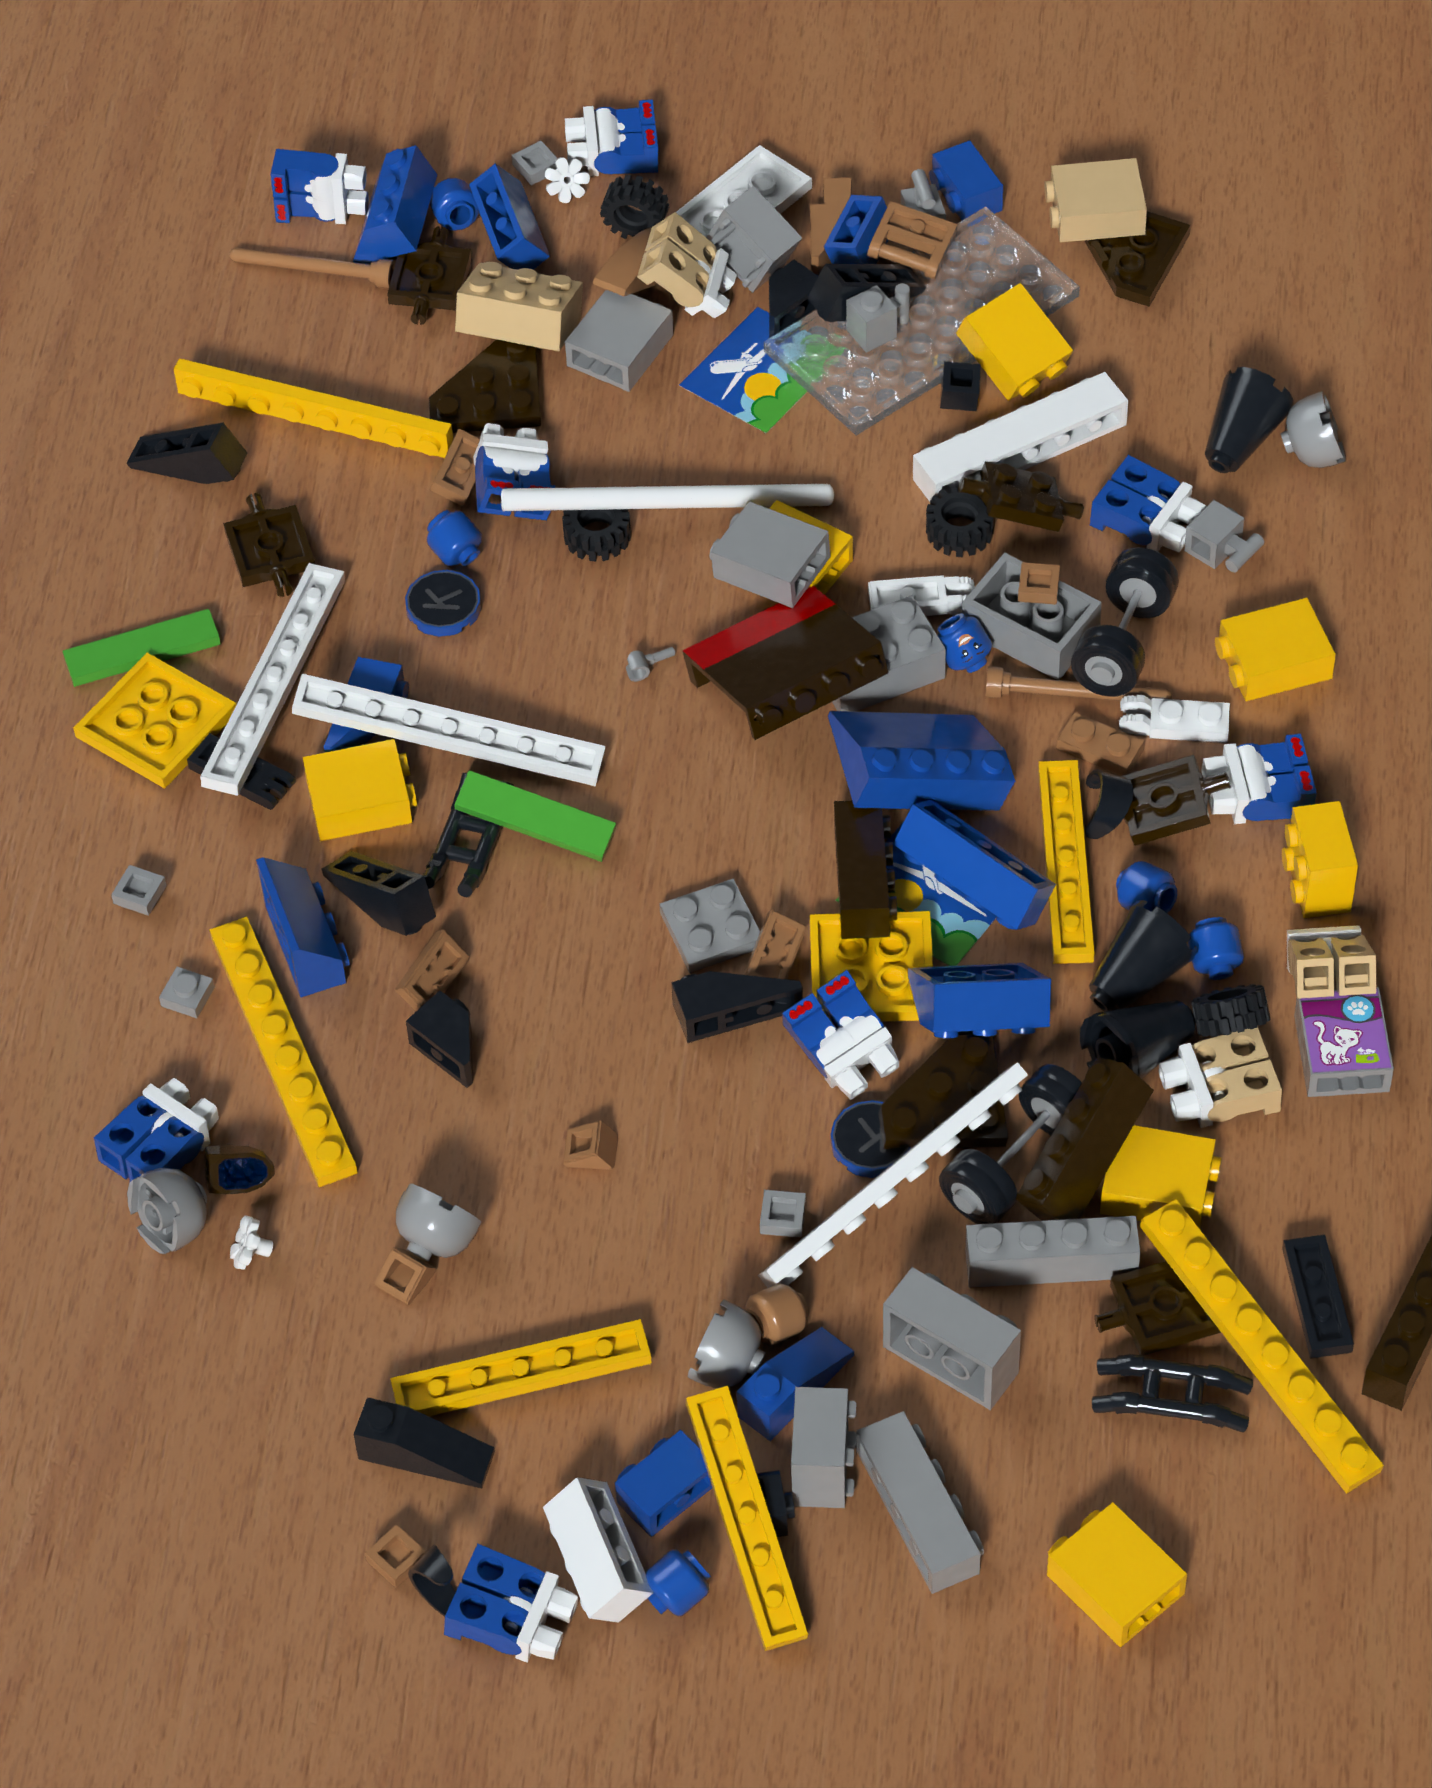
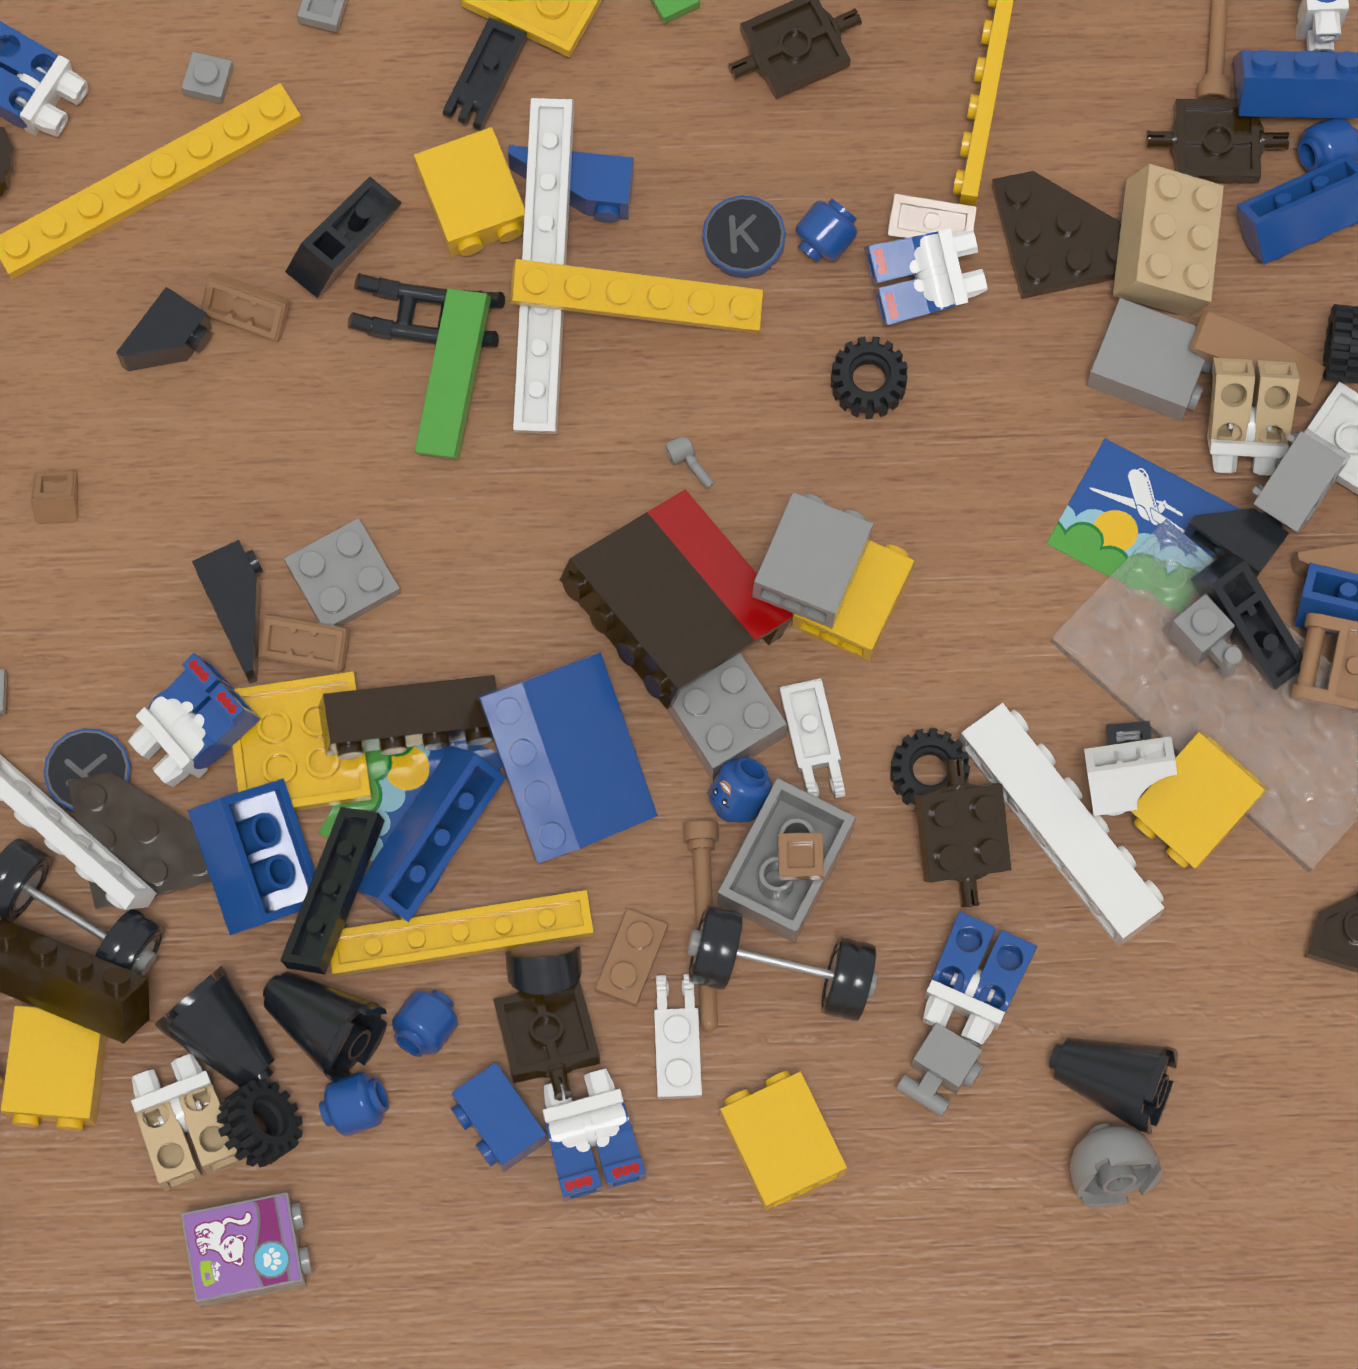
camera: 80 degrees right, 20 degrees up
white plate [200,563,345,796] -> none
blue slope [256,857,350,998] -> none
white piece [501,484,834,511] -> none
yellow brick [1282,801,1358,918] -> none
tan hips [1287,925,1376,999] -> none
none -> black plate [280,807,385,975]
none -> blue brick [450,1062,548,1172]
none -> yellow plate [509,259,763,334]
none -> white arch [1084,736,1177,816]

